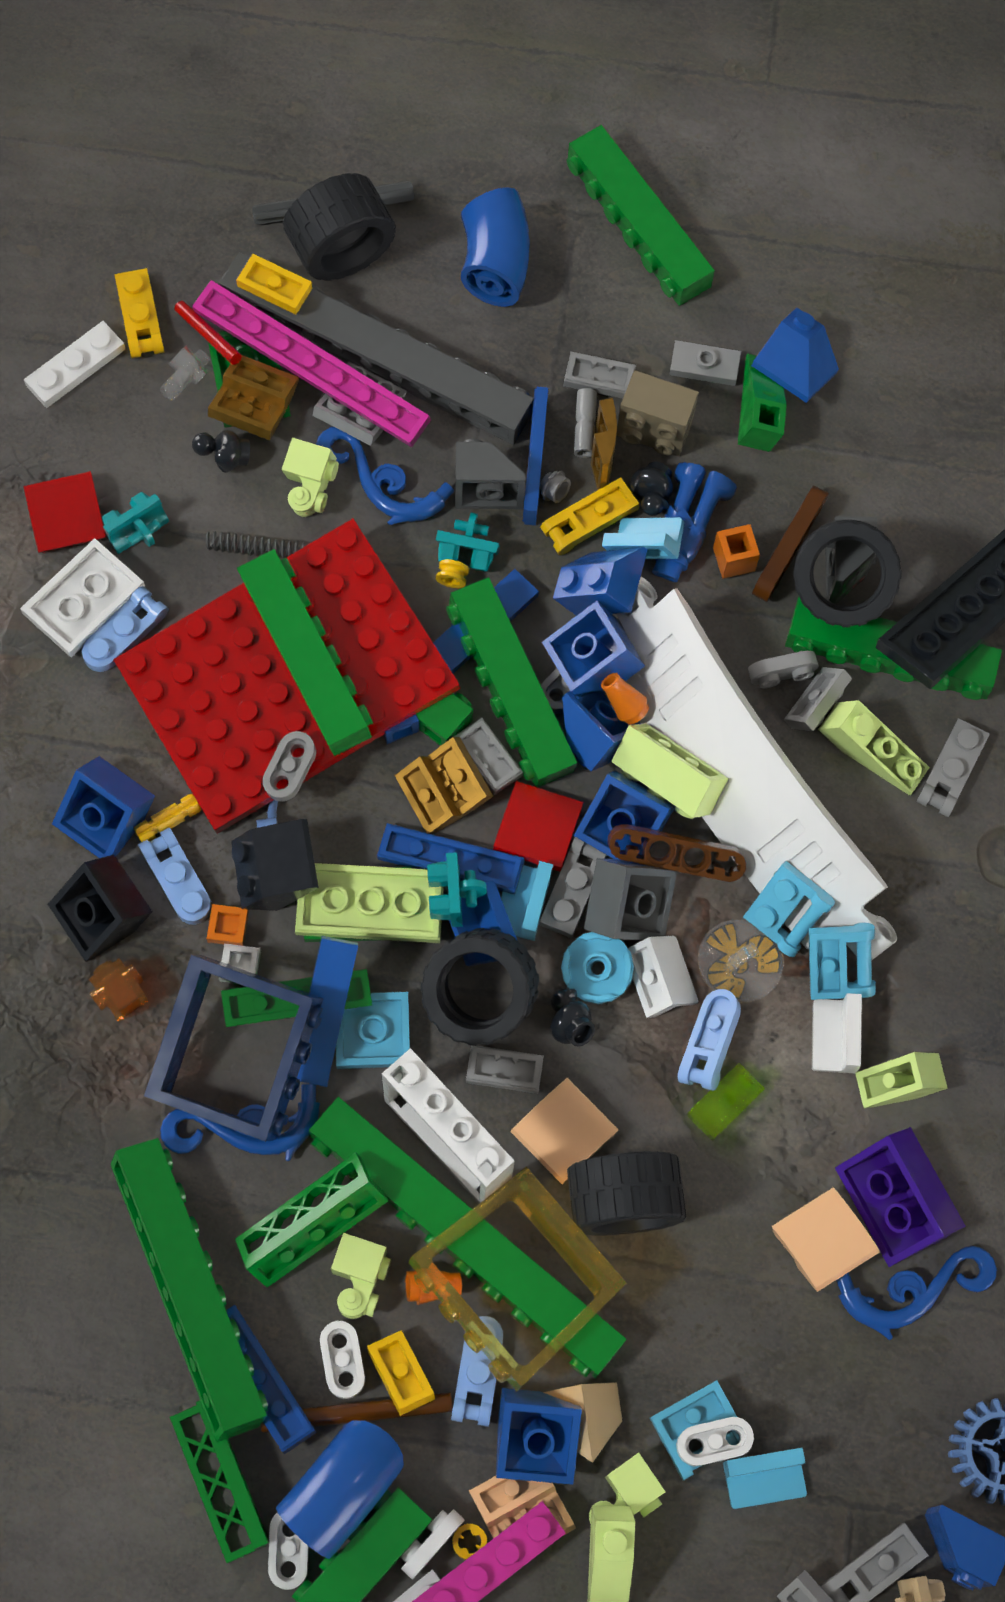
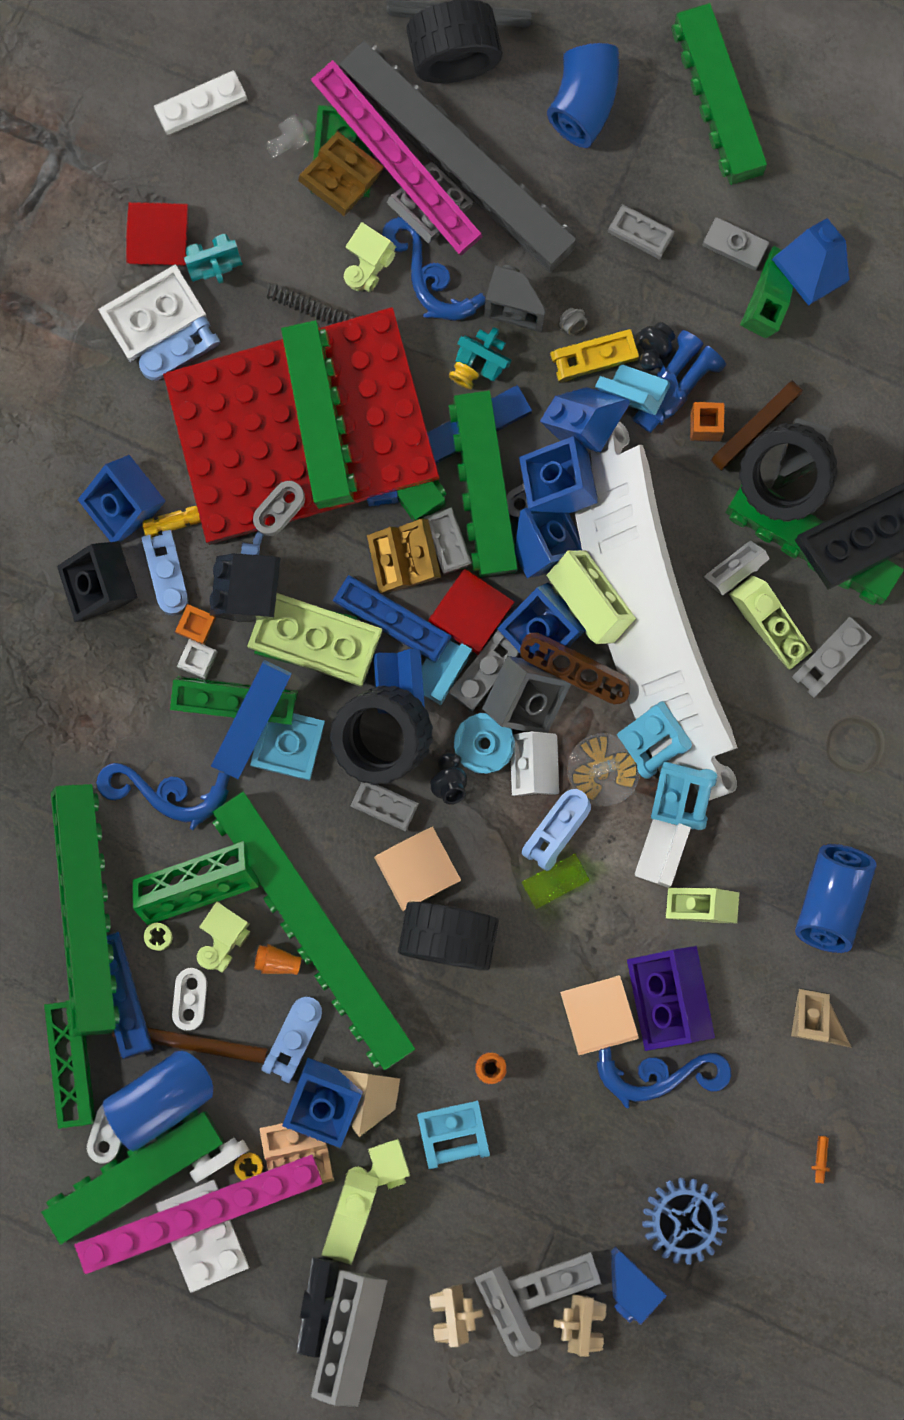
camera: 20 degrees right, 10 degrees up
clear orange brick [89,958,148,1022] -> none
yellow plate [114,268,164,359] -> none
dark blue window [144,955,323,1142] -> none
red bar [174,301,242,365] -> none
black animal [192,430,250,473] -> none
yellow plate [236,254,313,315] -> none
yellow plate [367,1330,435,1416] -> none
white window [382,1048,515,1209] -> none
clear yellow windscreen [408,1166,627,1392] -> none
teal hips [427,852,487,927] -> none
blue tile [523,387,548,525] -> none
light grey piece [574,388,597,458] -> none
pearl gold slope [591,398,617,490] -> none
orange cone [601,673,649,724] -> none
dark tan brick [616,370,699,457] -> none
white plate [676,1417,754,1466] -> none
medium azure panel [723,1447,807,1509] -> none
light grey plate [748,651,819,688] -> none
none -> yellowish green bush [144,923,173,951]
none -> orange cone [475,1052,507,1084]

